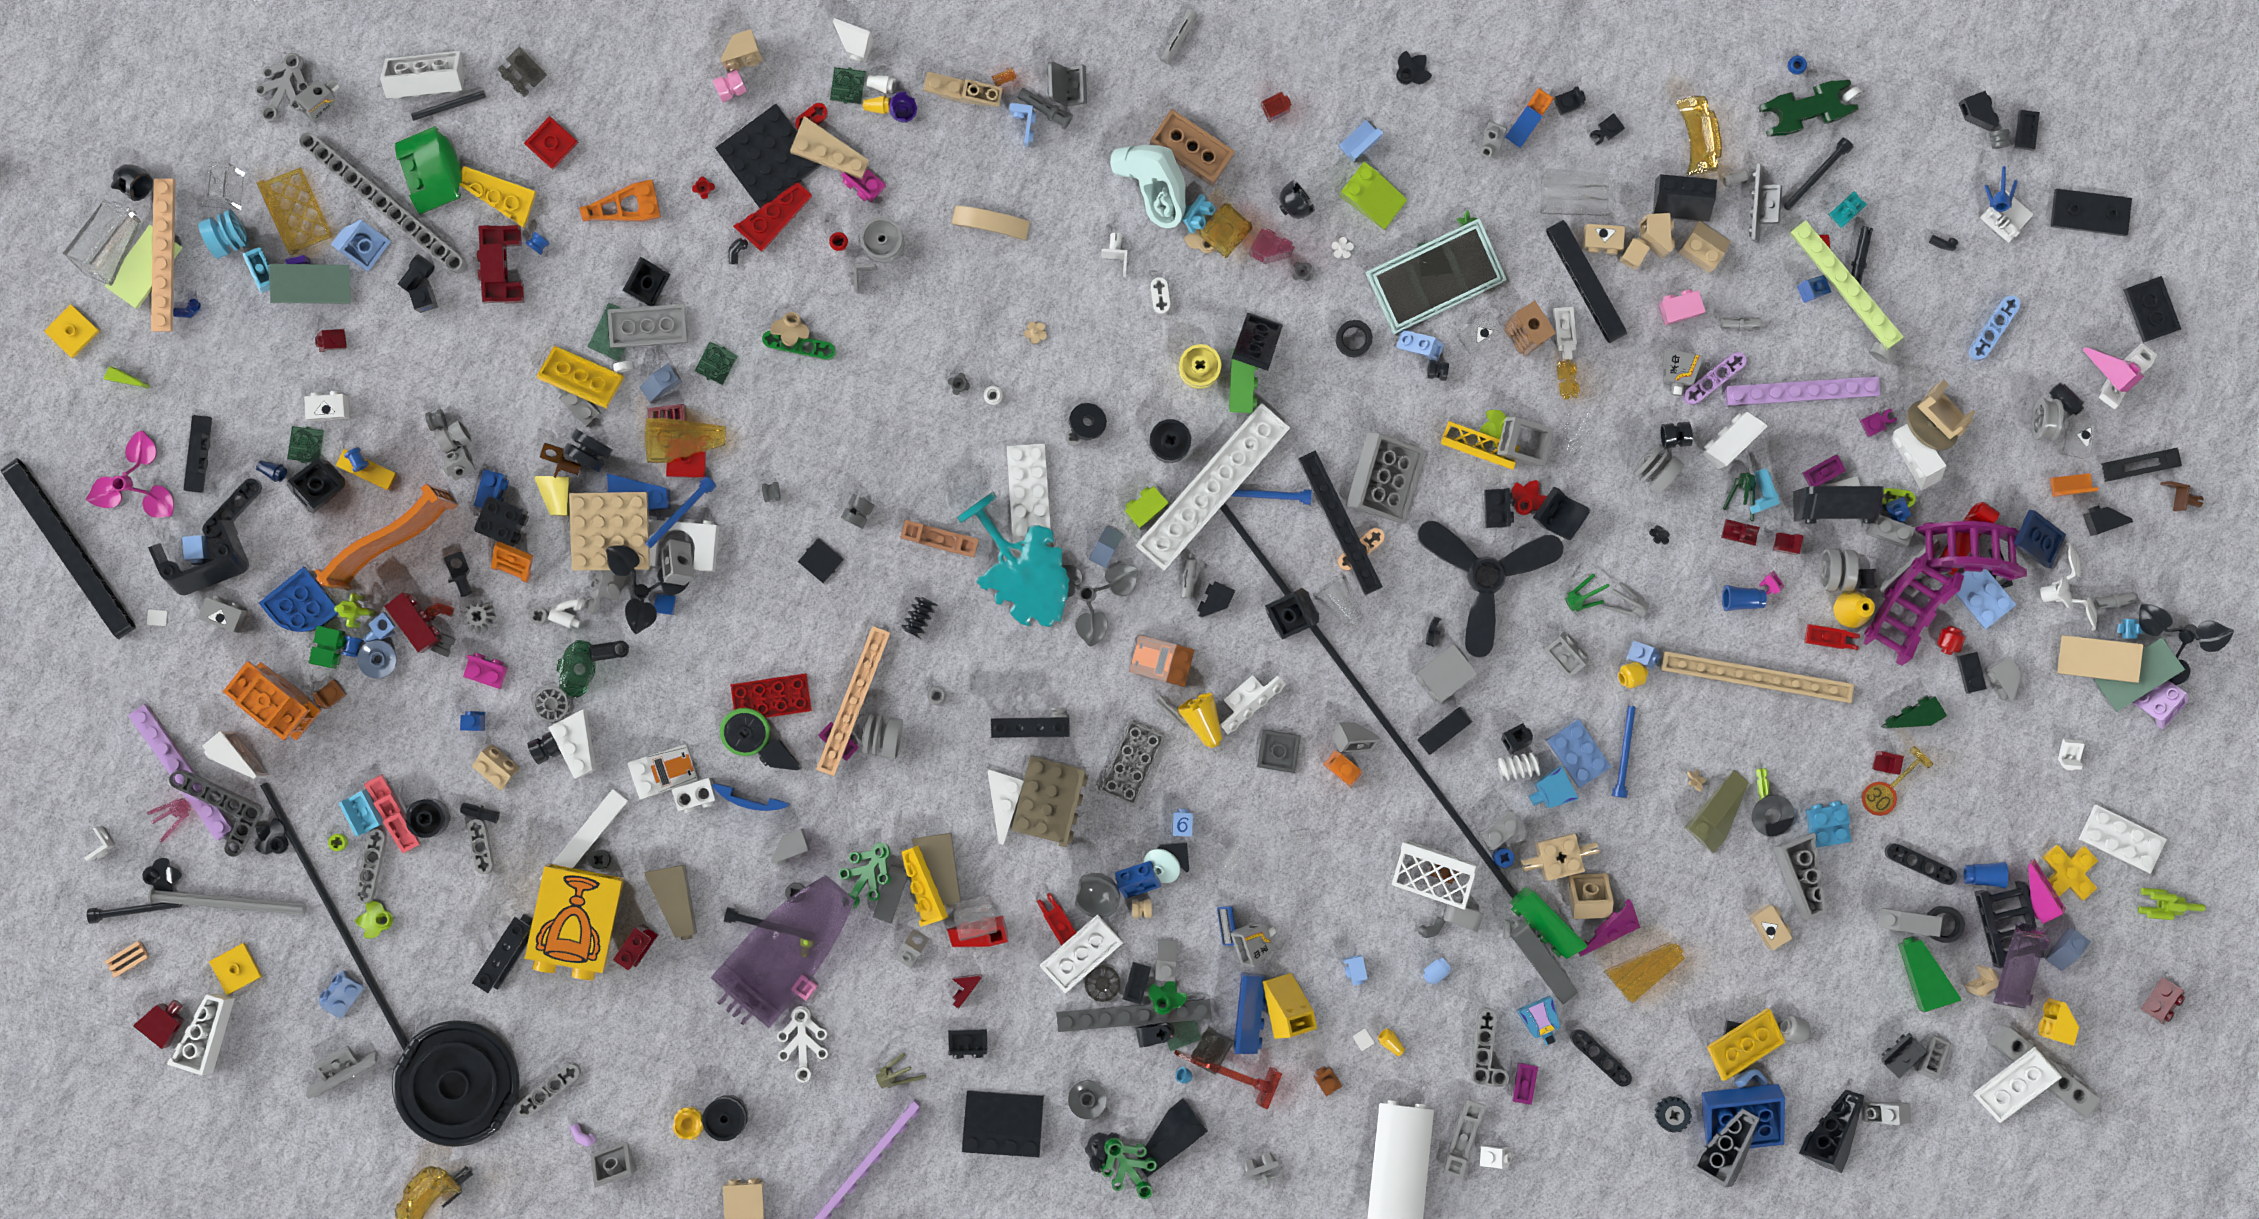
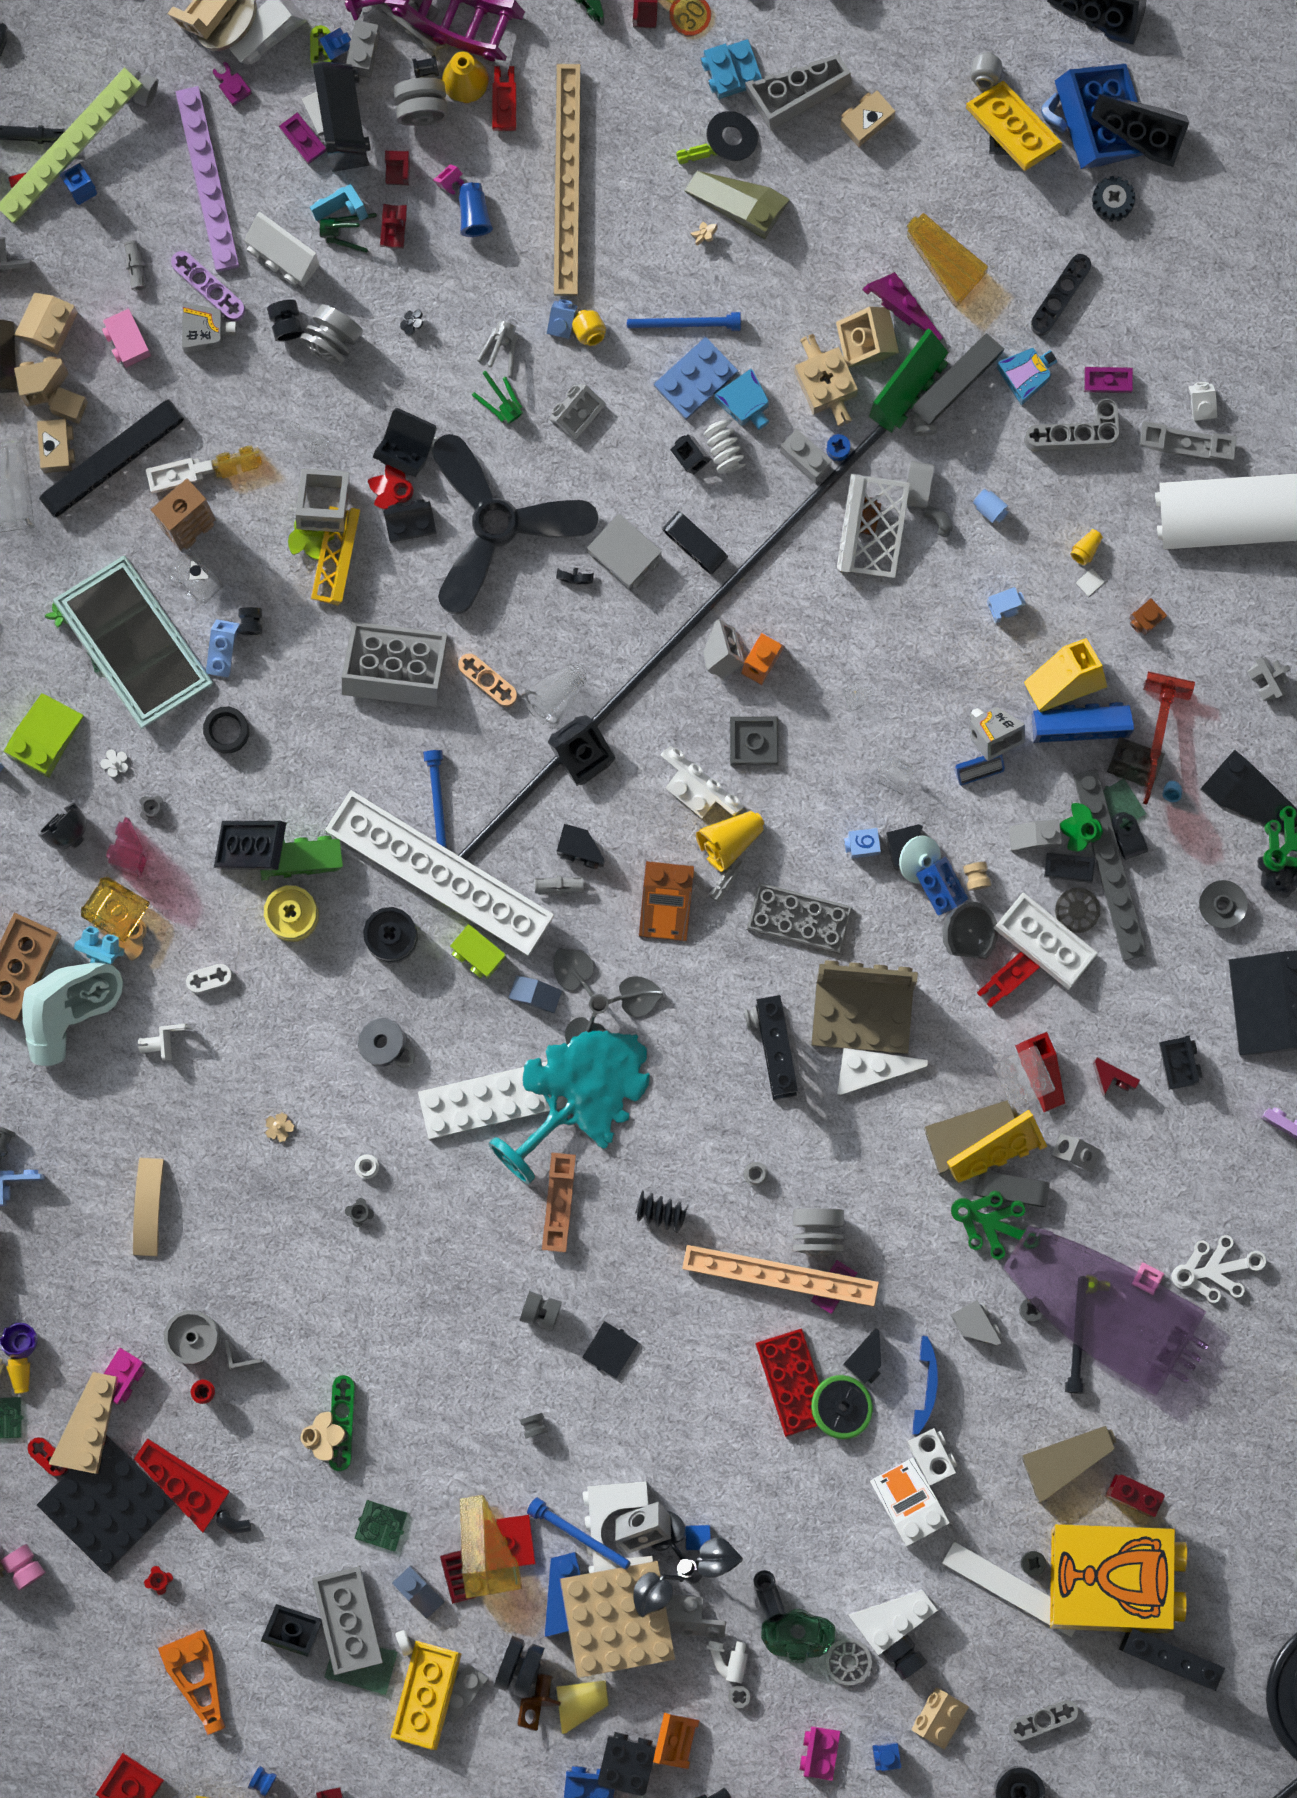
camera: 90 degrees left, 5 degrees down
black axle [460,802,500,824] -> none
light grey gear [462,600,496,633] -> none
olive plant [876,1053,926,1089] -> none
black plate [1298,450,1383,596] -> none

